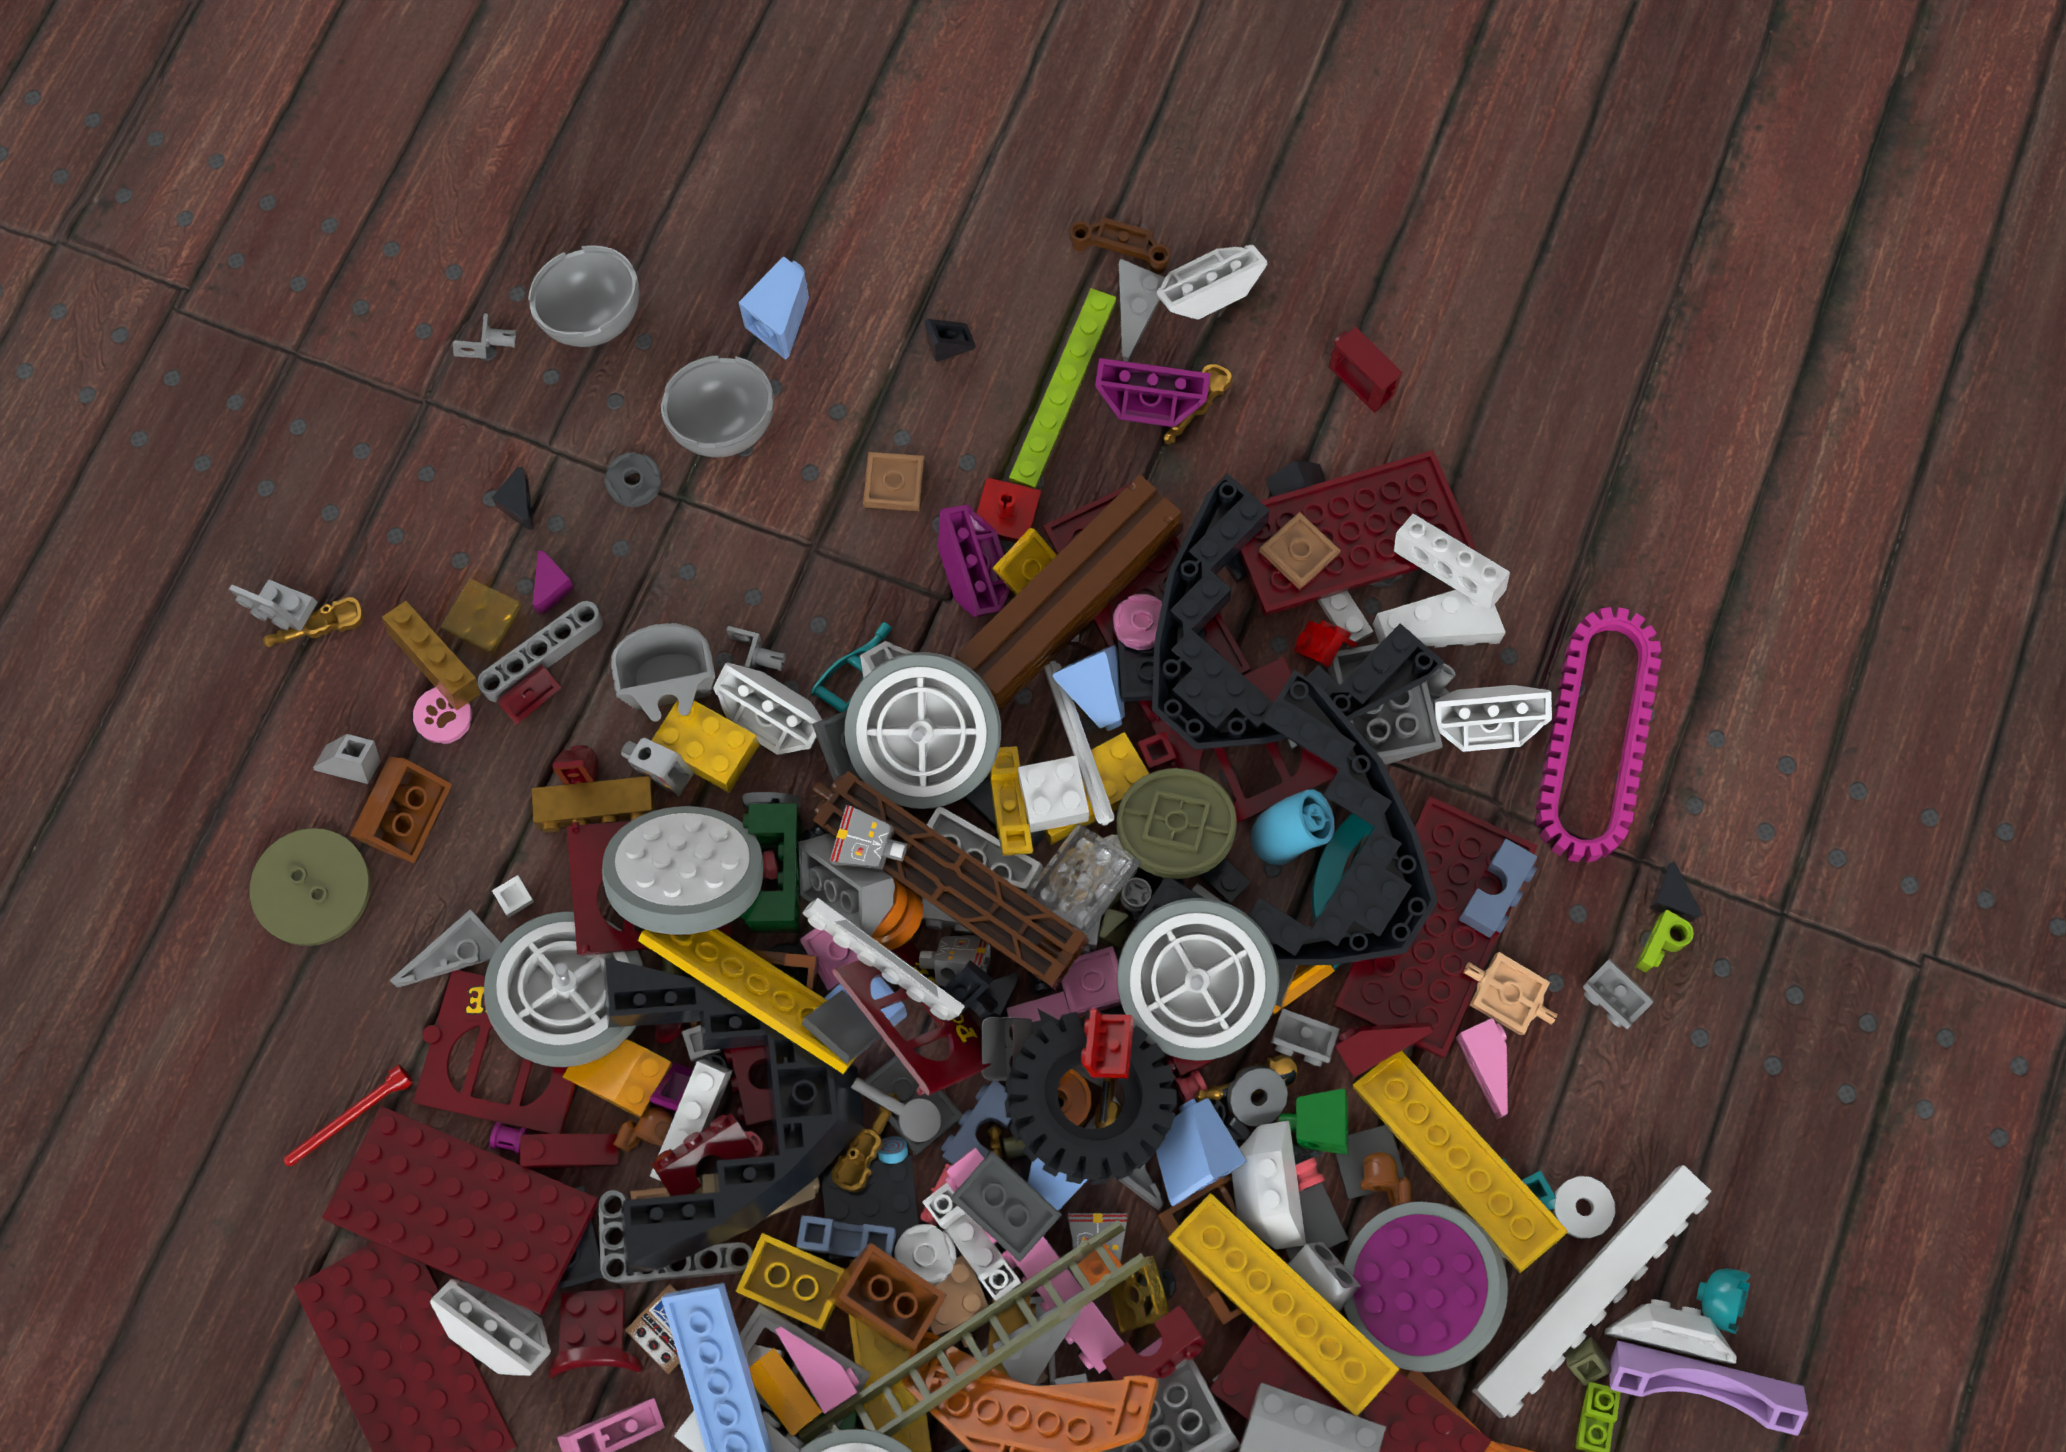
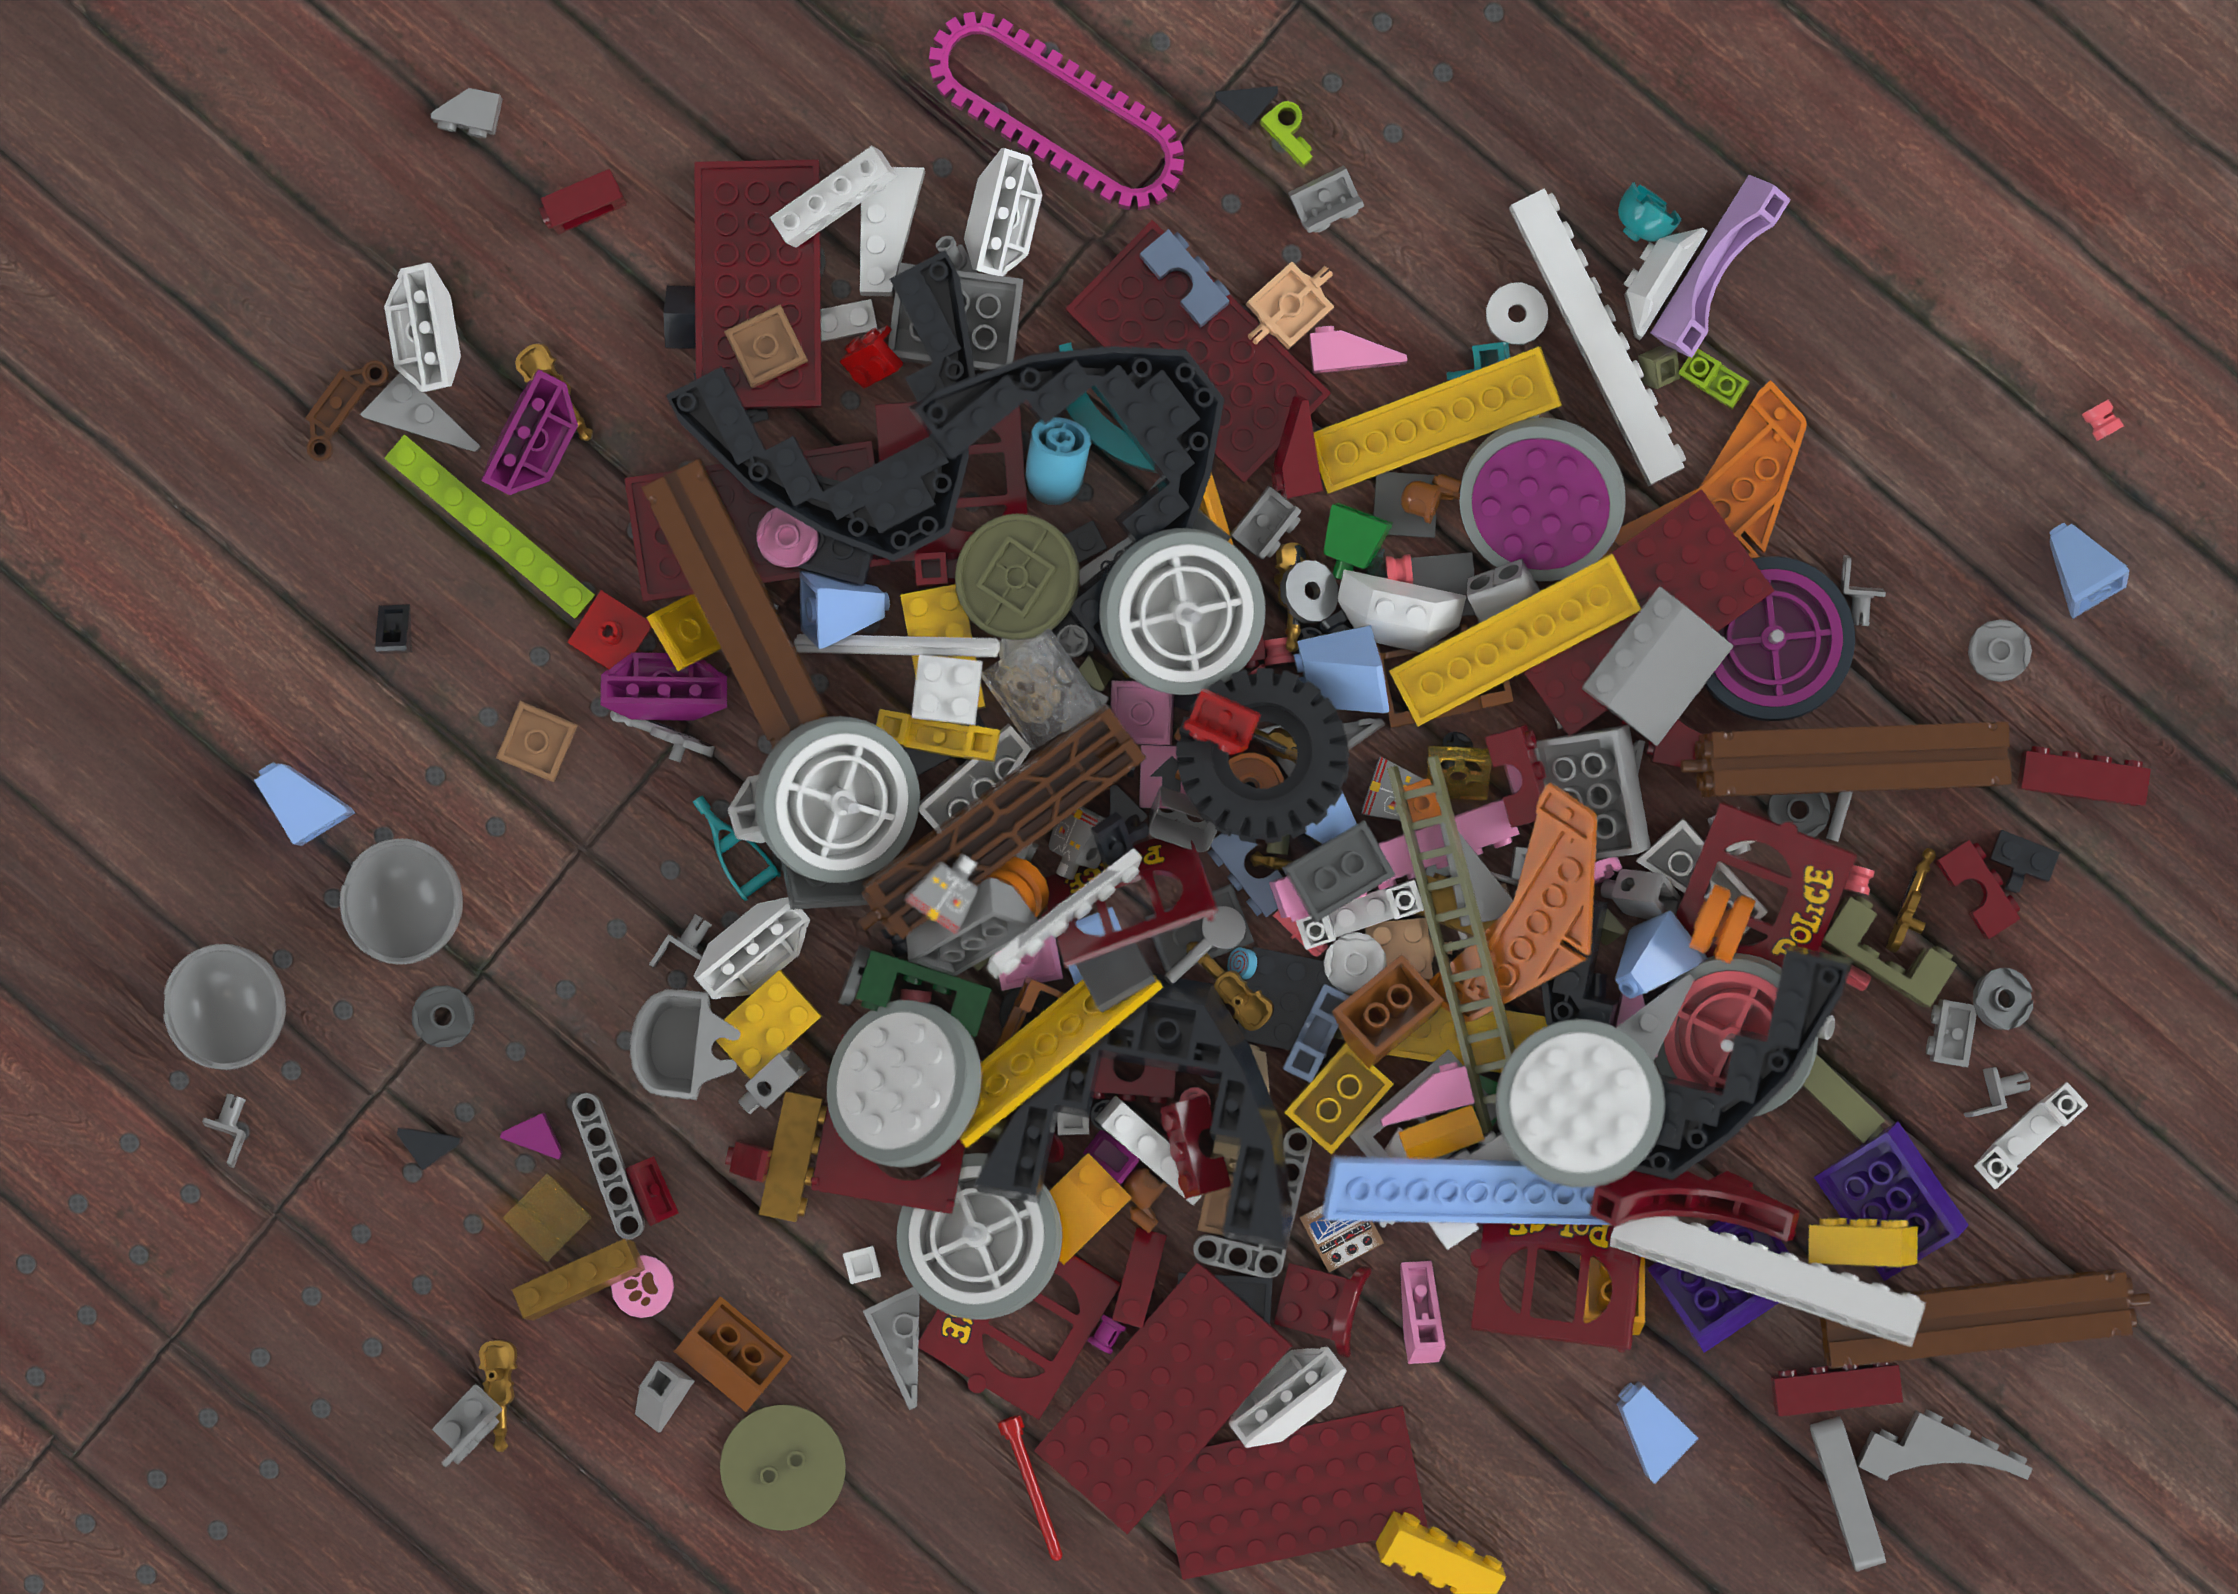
camera: 75 degrees left, 15 degrees up
none -> light grey slope [431,88,503,138]
none -> light grey piece [610,711,715,762]

